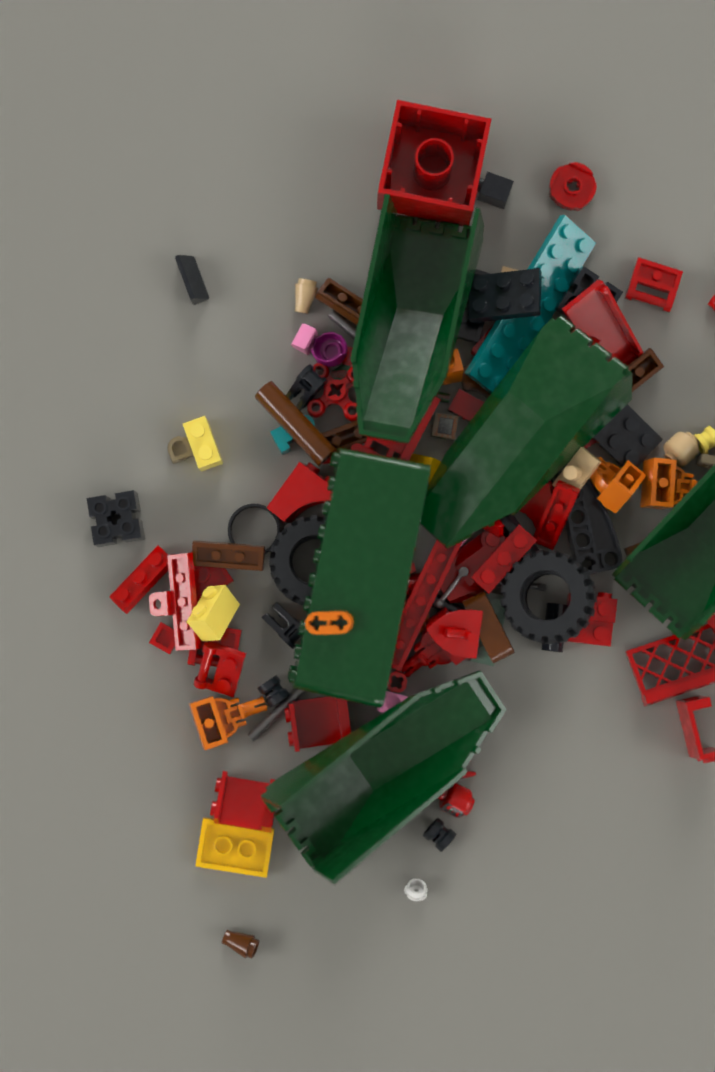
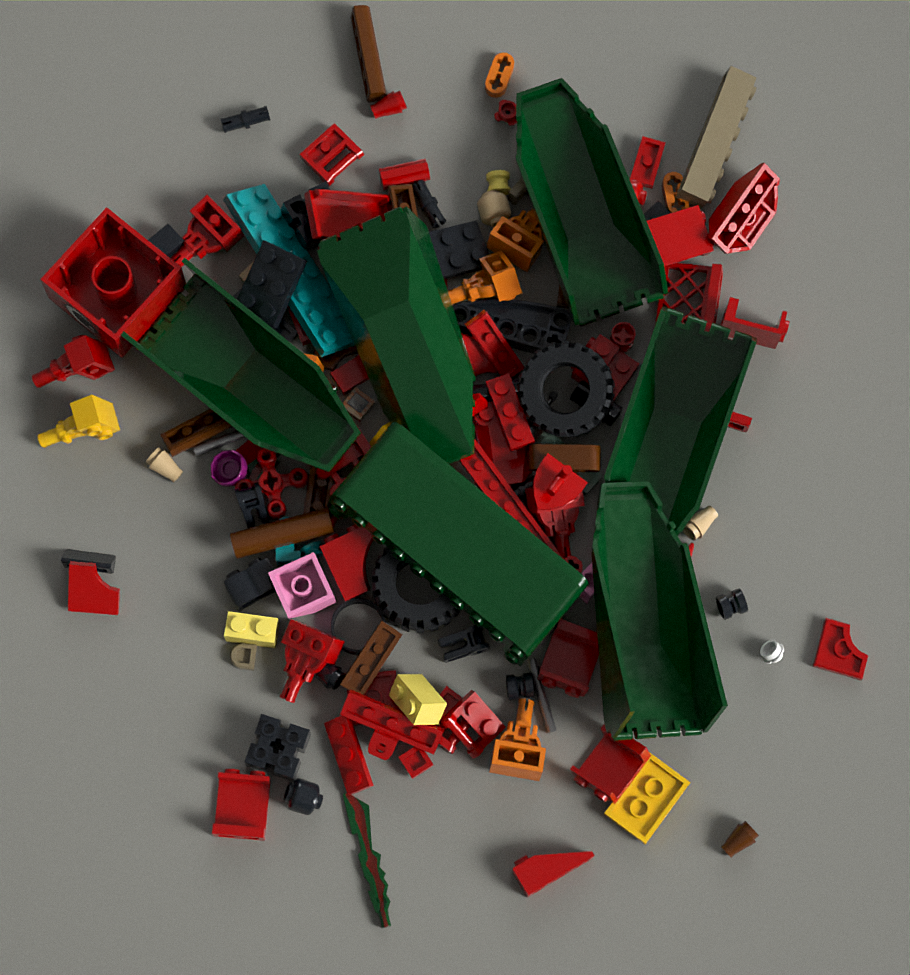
camera: 65 degrees left, 10 degrees down
bright pink brick [291,323,319,355] -> none
orange beam [305,611,354,635] -> none
flat silver hinge [434,567,469,609] -> none
red head [437,783,475,818] -> none
red plate [549,162,597,211] -> none
tan tile [552,447,602,489] -> none
none -> red brick [32,335,115,388]
none -> yellow brick [37,394,120,448]
none -> red tile [68,561,120,615]
none -> red brick [171,195,244,267]
none -> red panel [212,769,271,841]
none -> black pin [220,105,271,133]
none -> black brick [223,558,276,611]
none -> bright pink slope [268,552,337,619]
none -> red brick [279,619,345,703]
none -> black head [283,778,323,815]
none -> teal bush [300,541,323,559]
none -> black cone [314,663,345,690]
none -> dark green sword [343,792,391,928]
none -> red axle [379,158,430,191]
none -> black pin [412,180,446,228]
none -> red slope [512,851,595,898]
none -> dark green windscreen [604,307,757,536]
none -> red wheel [610,322,636,352]
none -> tan cone [682,506,718,541]
none -> red tile [728,412,752,433]
none -> red tile [812,618,868,681]

